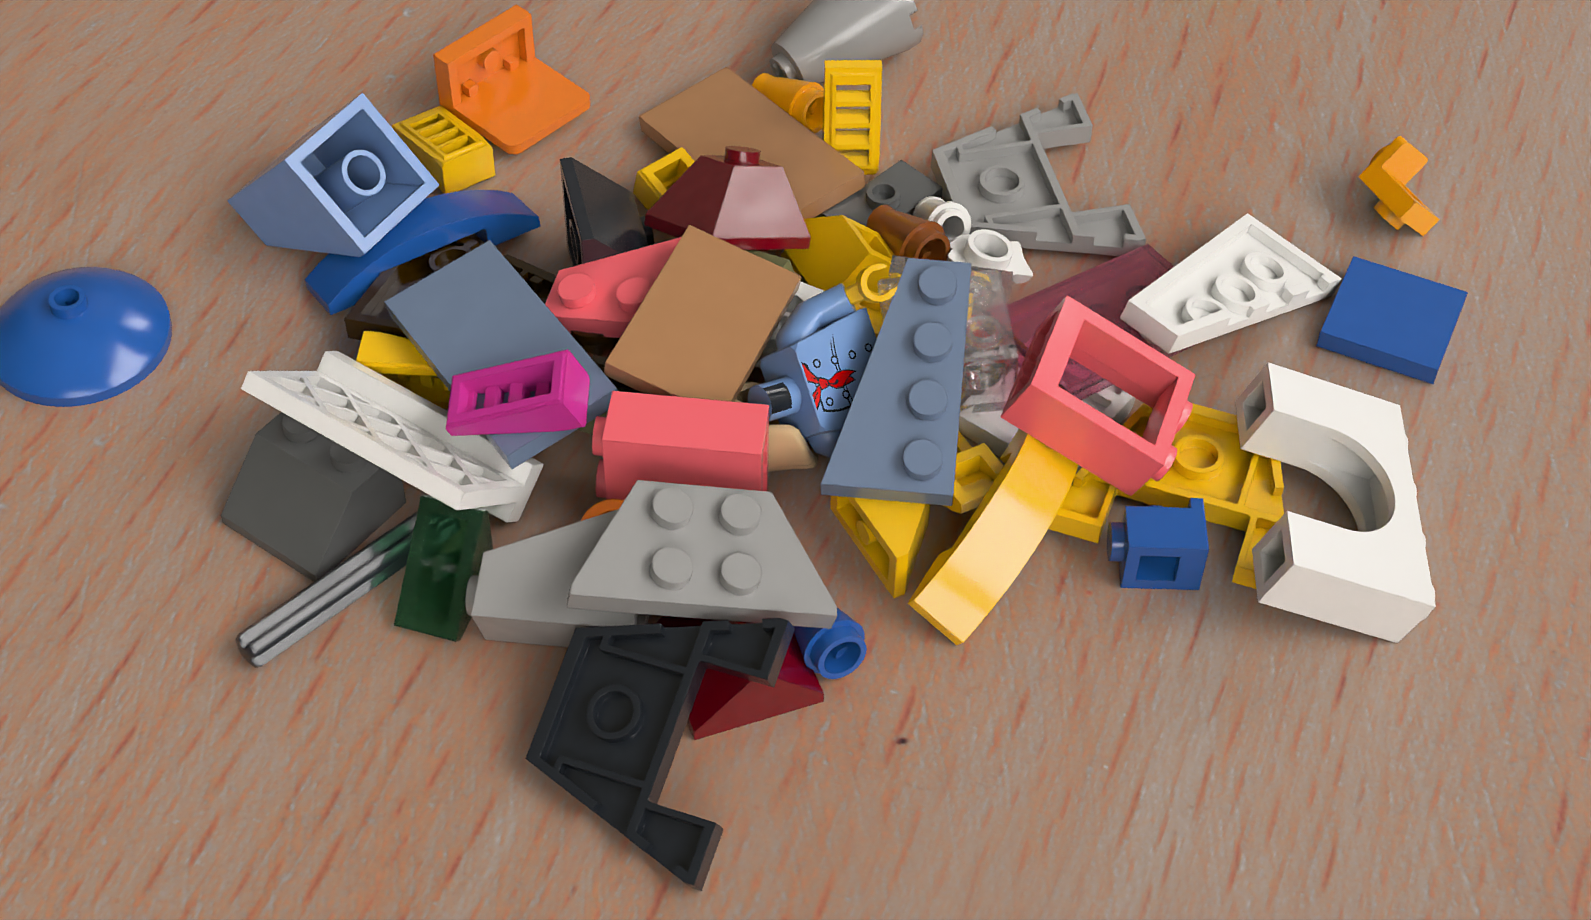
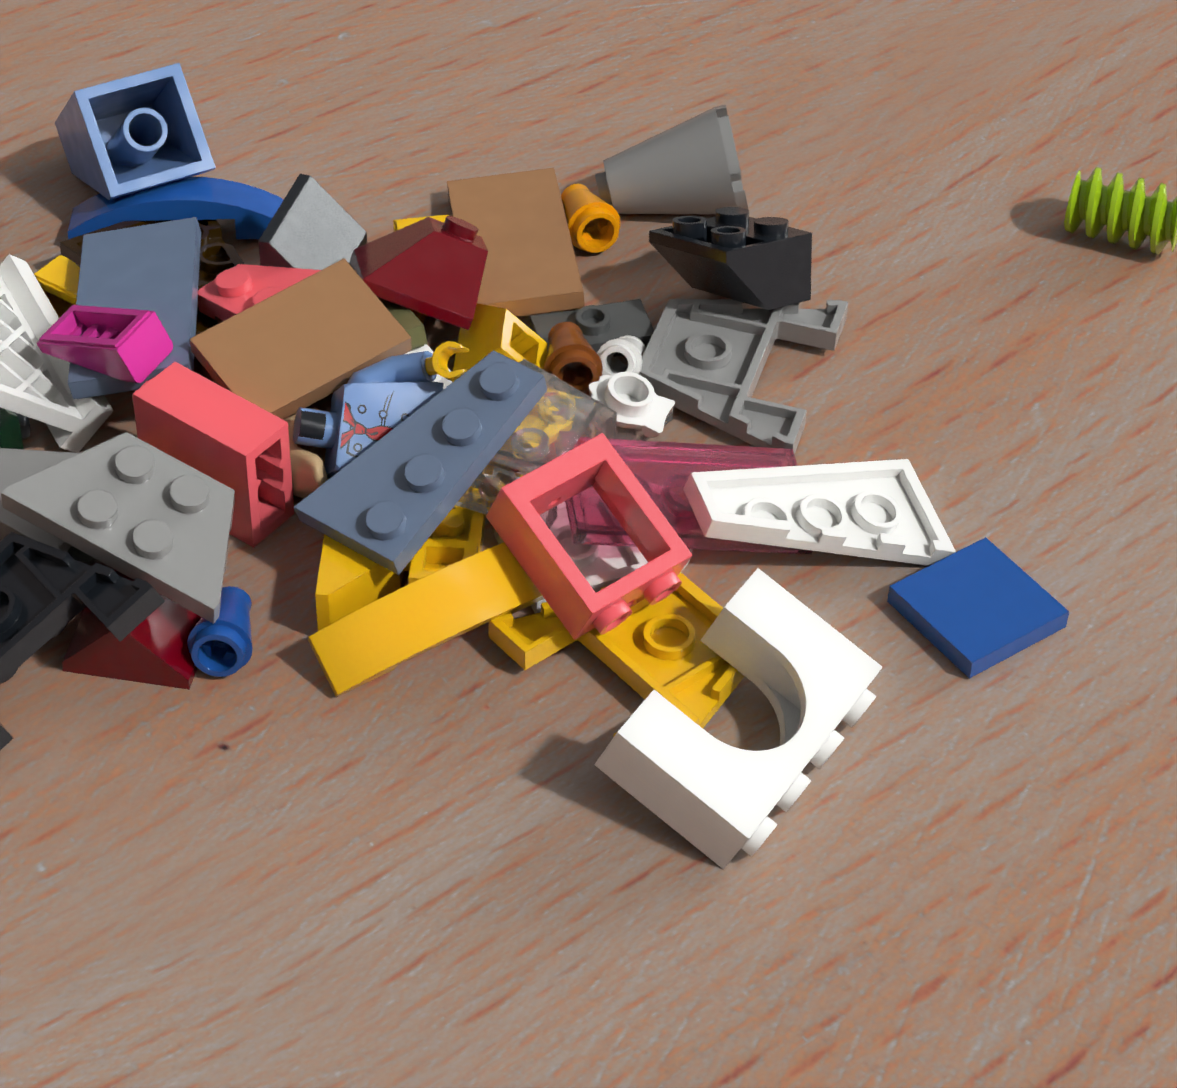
camera: 30 degrees right, 5 degrees down
yellow slope [392,105,496,194] -> none
orange bracket [433,4,591,155] -> none
yellow slope [822,60,882,175] -> none
blue brick [1107,498,1209,590] -> none
light orange bracket [1358,136,1440,236] -> none
none -> black slope [649,207,812,310]

